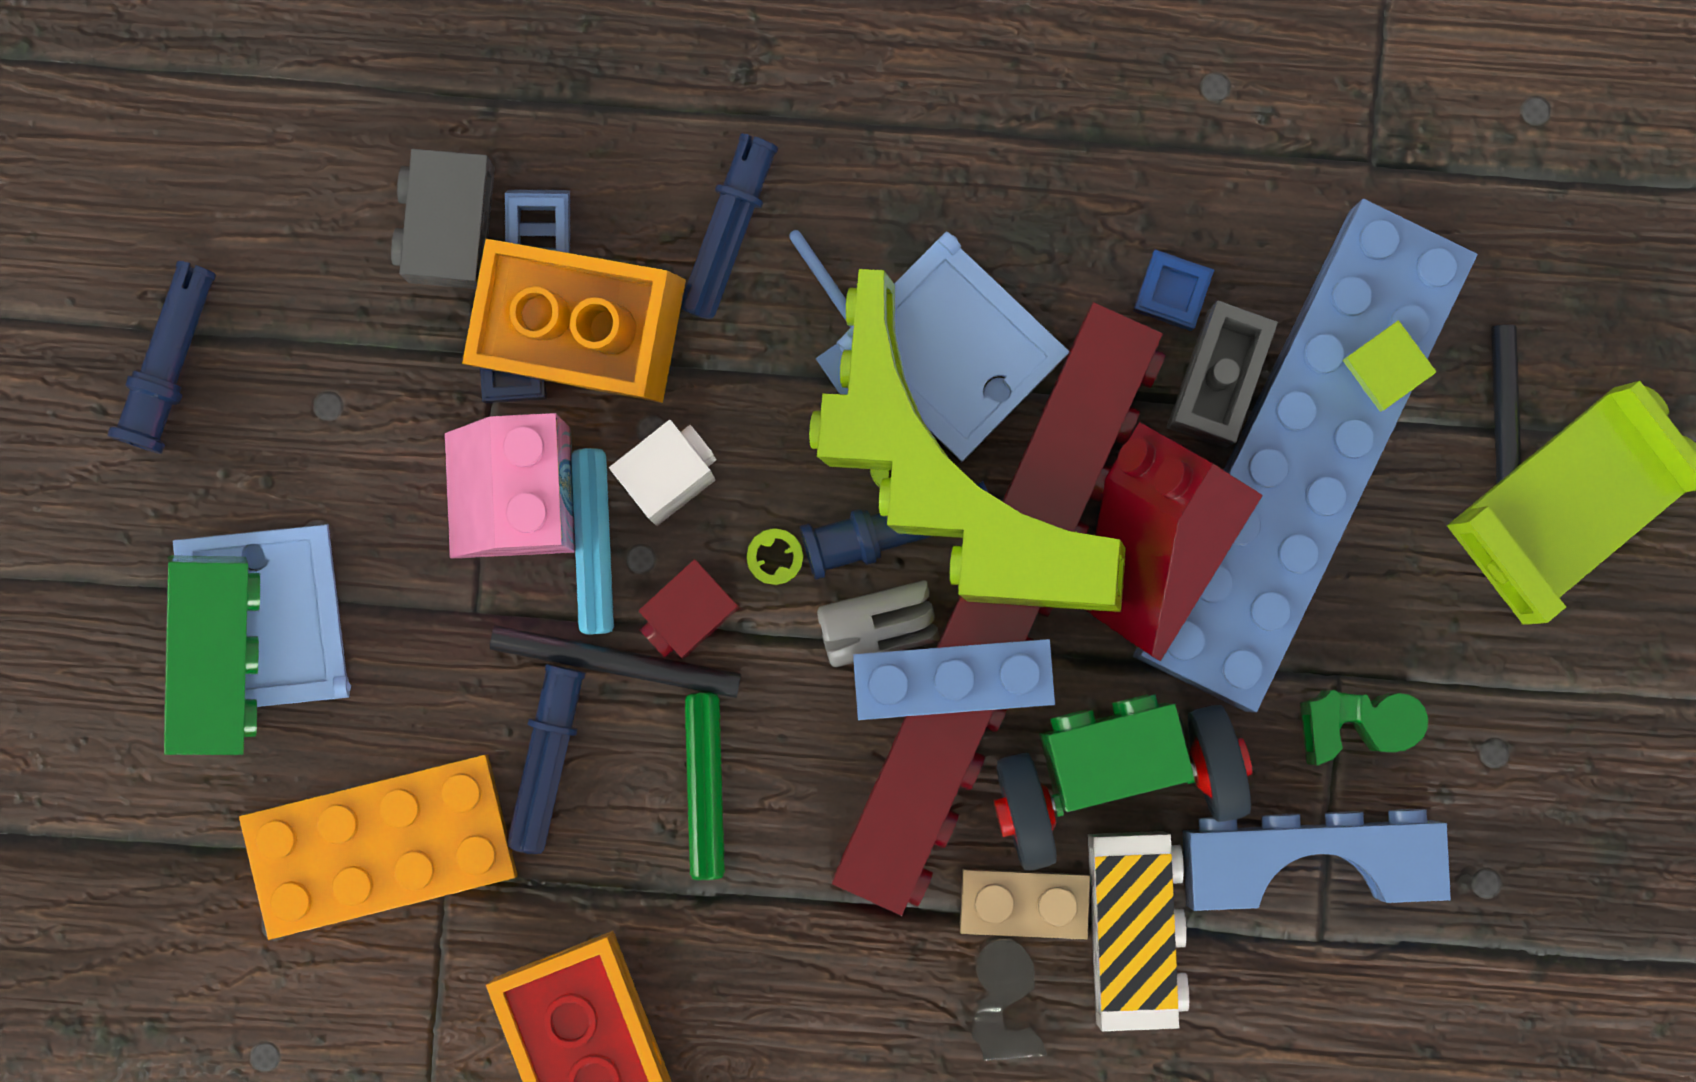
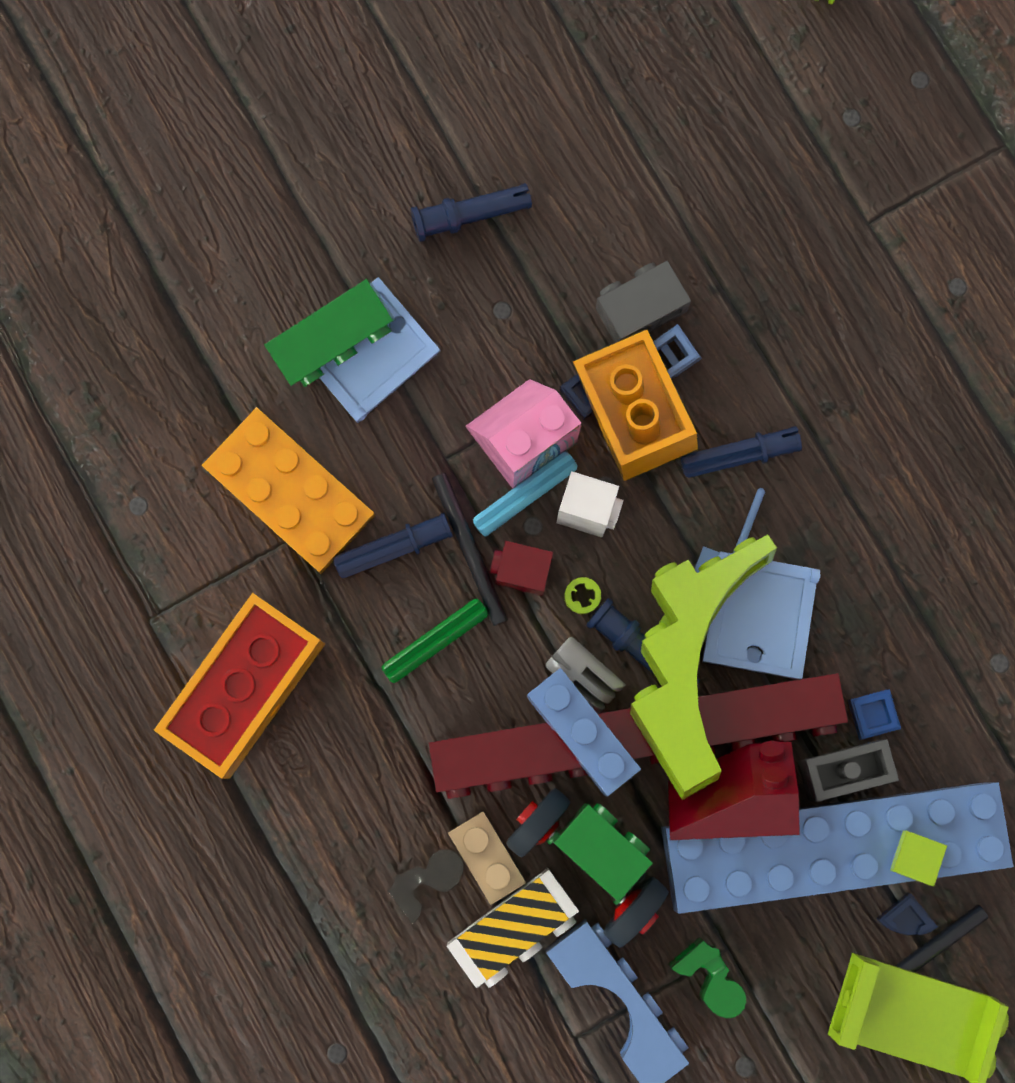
camera: 60 degrees right, 5 degrees down
none -> dark blue tile [876,892,938,935]

